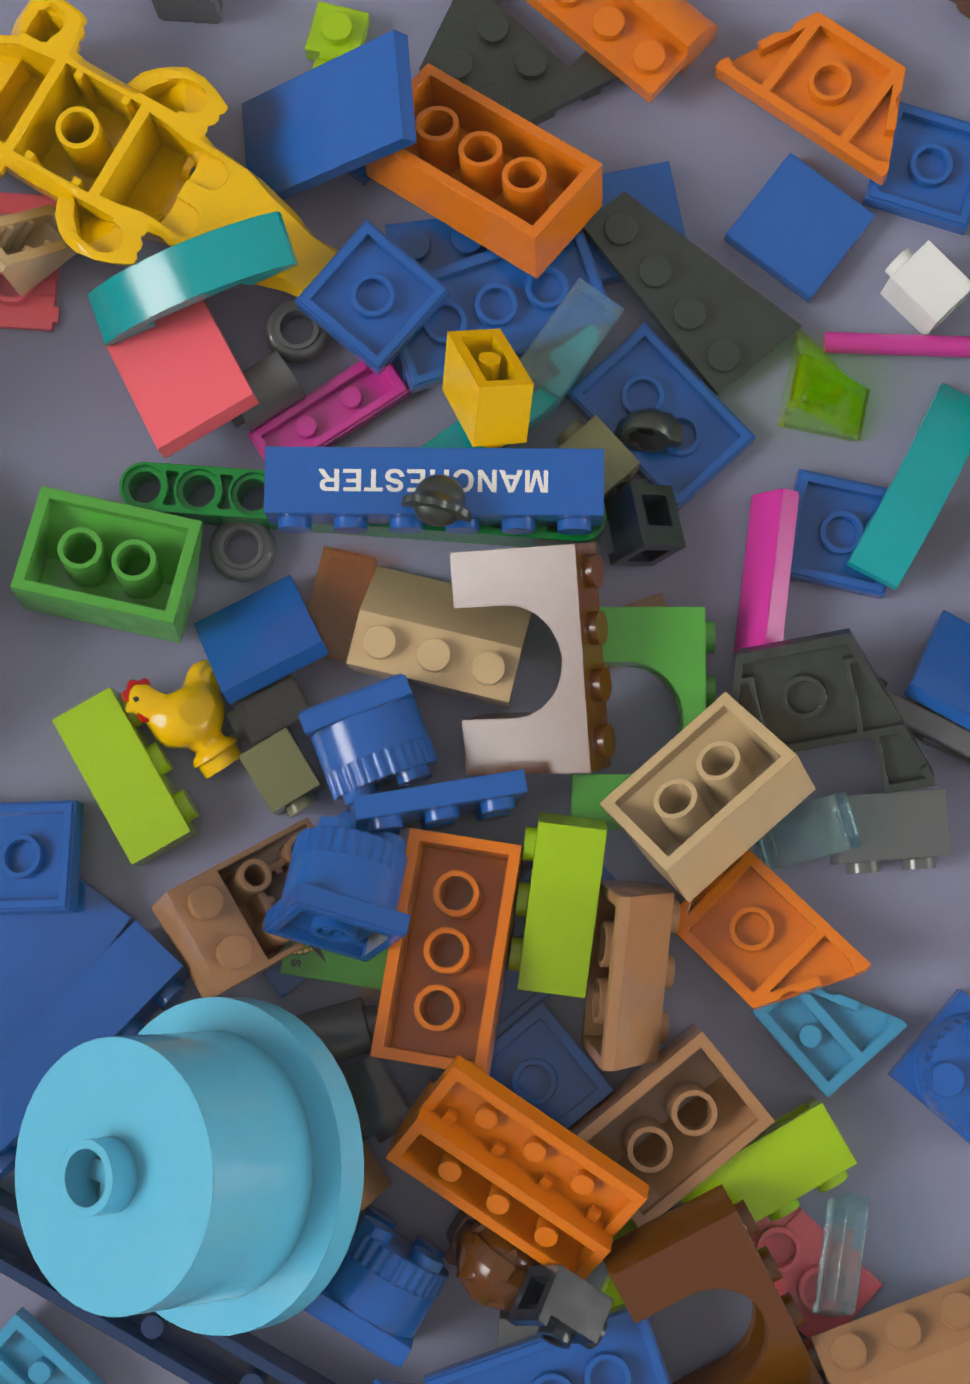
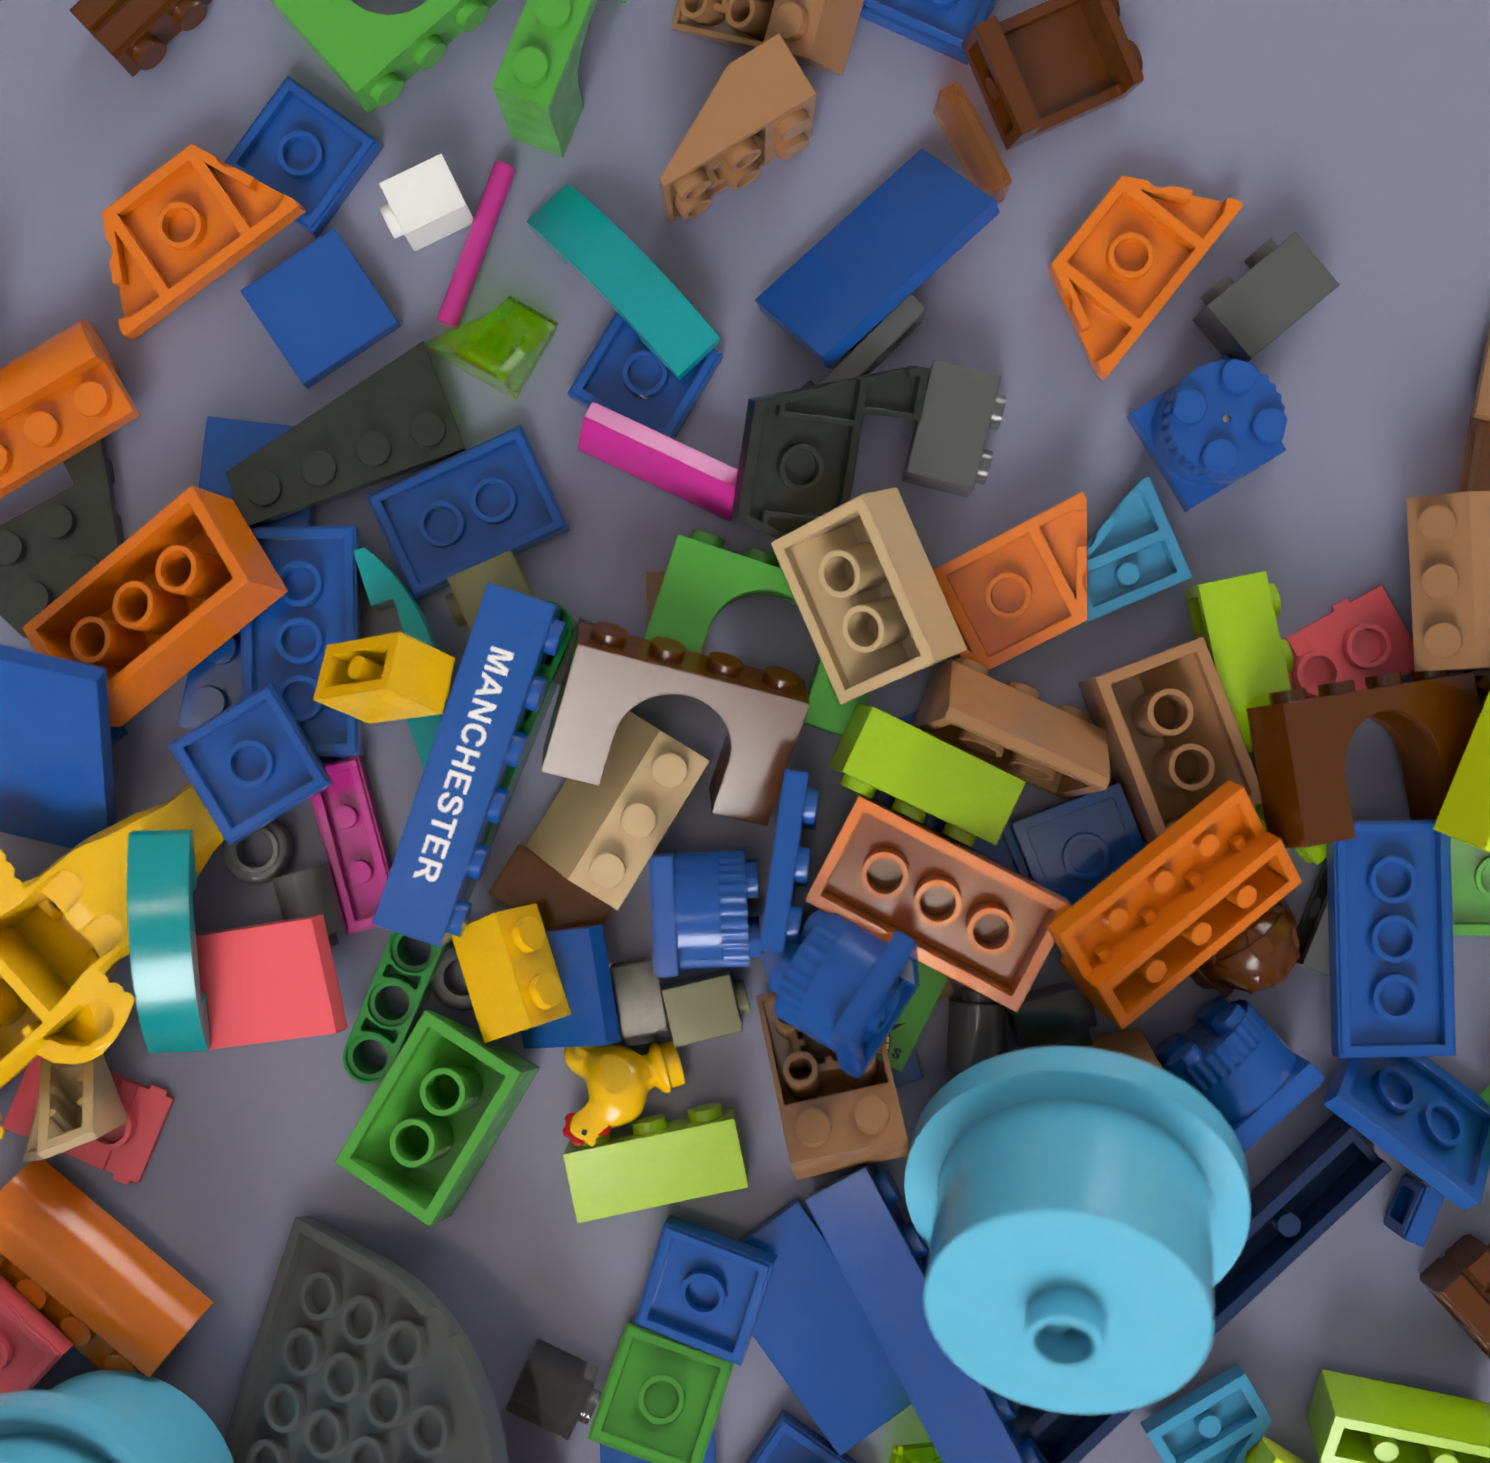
camera: 80 degrees left, 5 degrees up
pearl dark grey piece [401,474,473,527] -> none
black brick [506,1264,614,1349] -> none
clear light blue tile [520,277,624,401] -> none
black brick [604,479,686,566] -> none
pearl dark grey piece [613,408,683,453] -> none
clear light blue tile [756,791,862,870] -> none
clear light blue tile [812,1193,870,1317] -> none
none -> yellow brick [452,903,571,1043]

